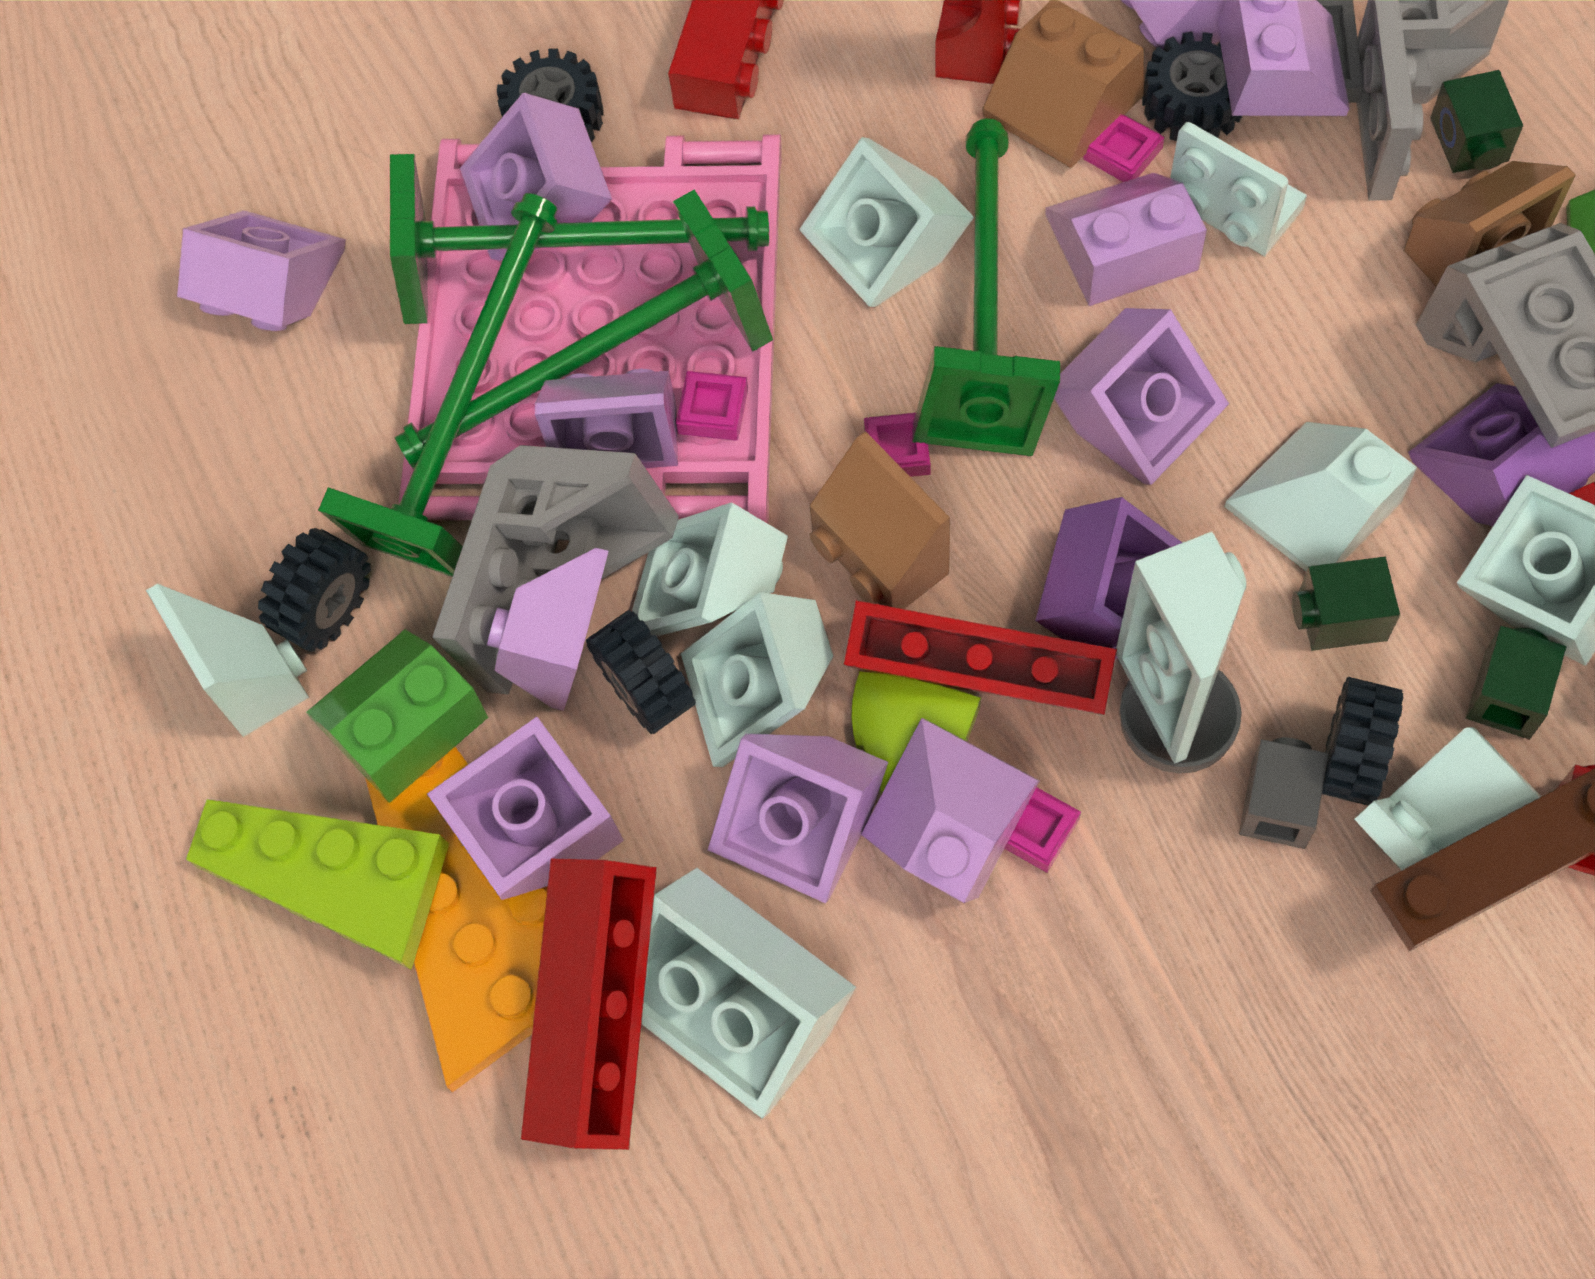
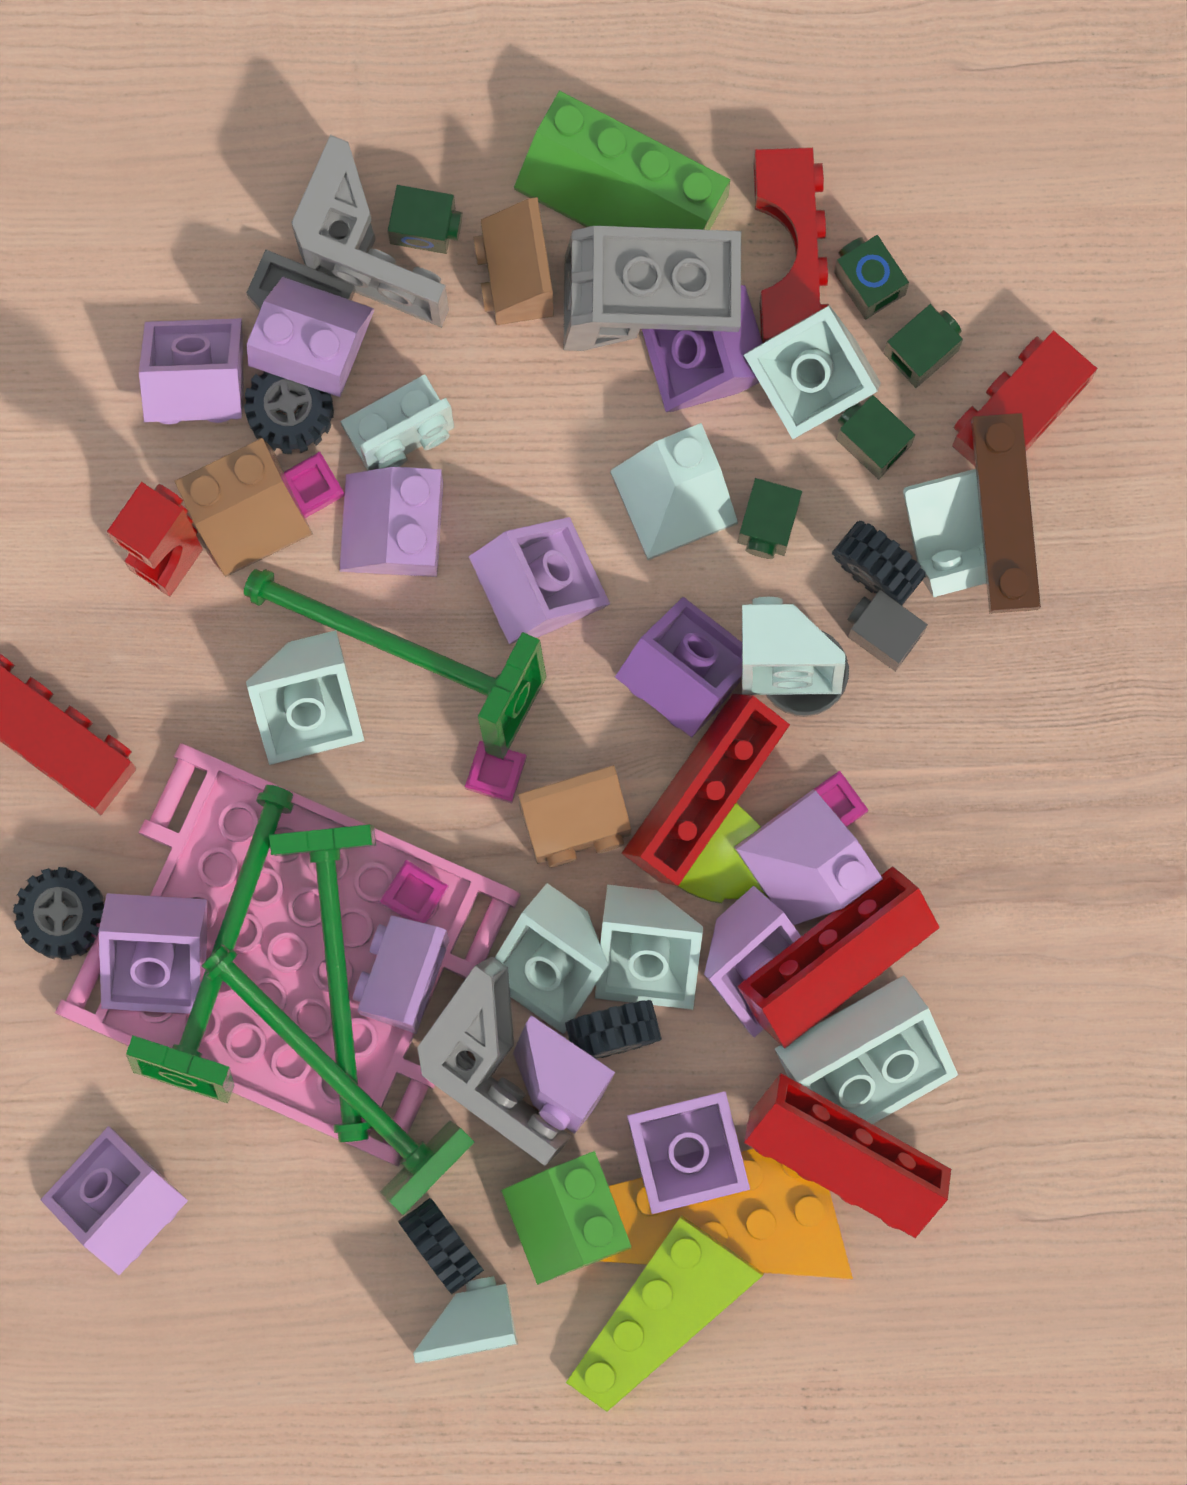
camera: 75 degrees left, 15 degrees up
none -> red brick [737,866,940,1048]

